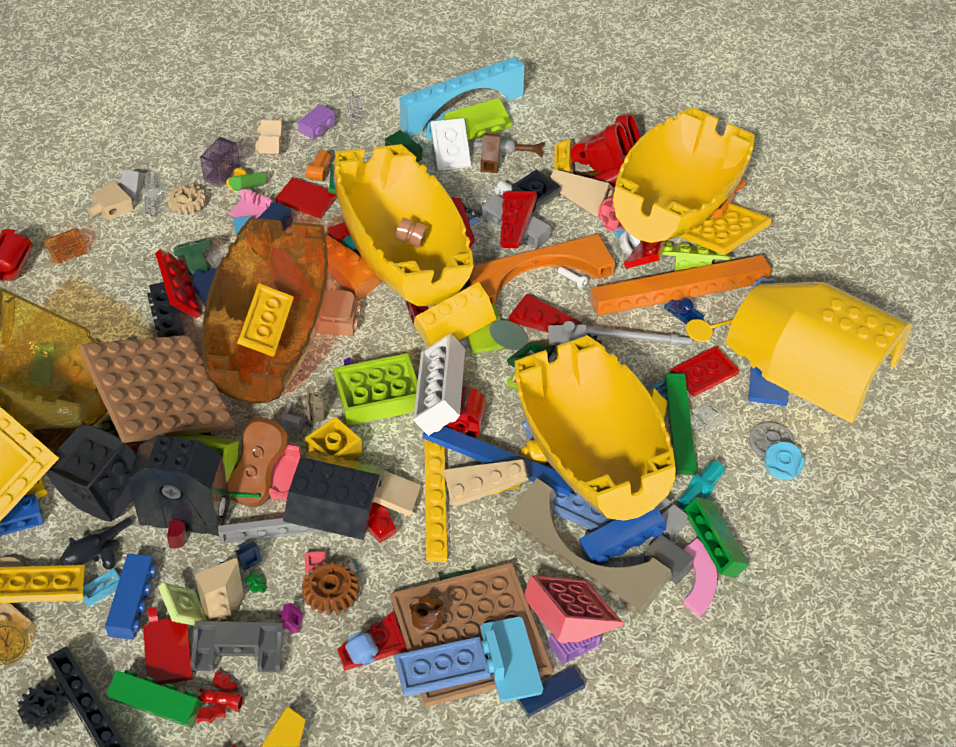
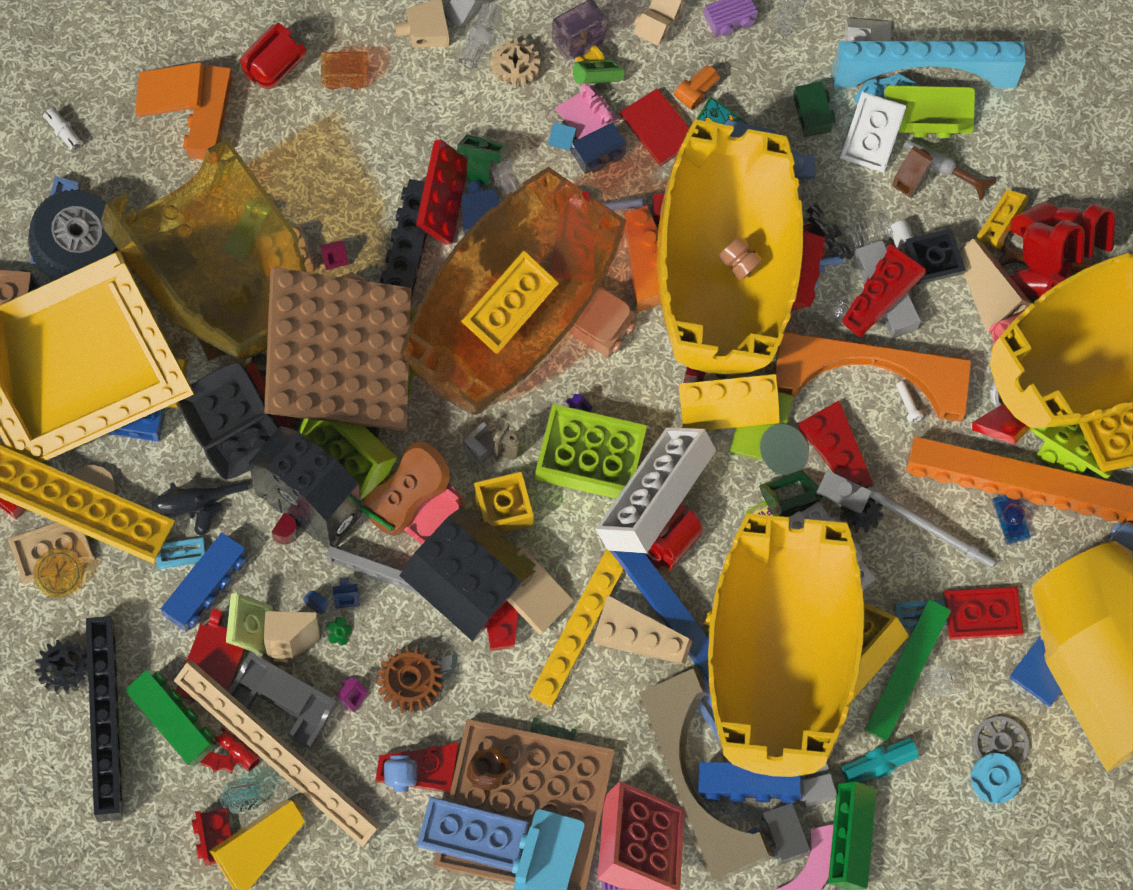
camera: 25 degrees right, 20 degrees up
coral tile [305,551,326,574] -> none
yellow piece [686,319,733,342] -> none
none -> tan plate [174,660,380,846]
none -> clear light blue head [220,778,260,814]

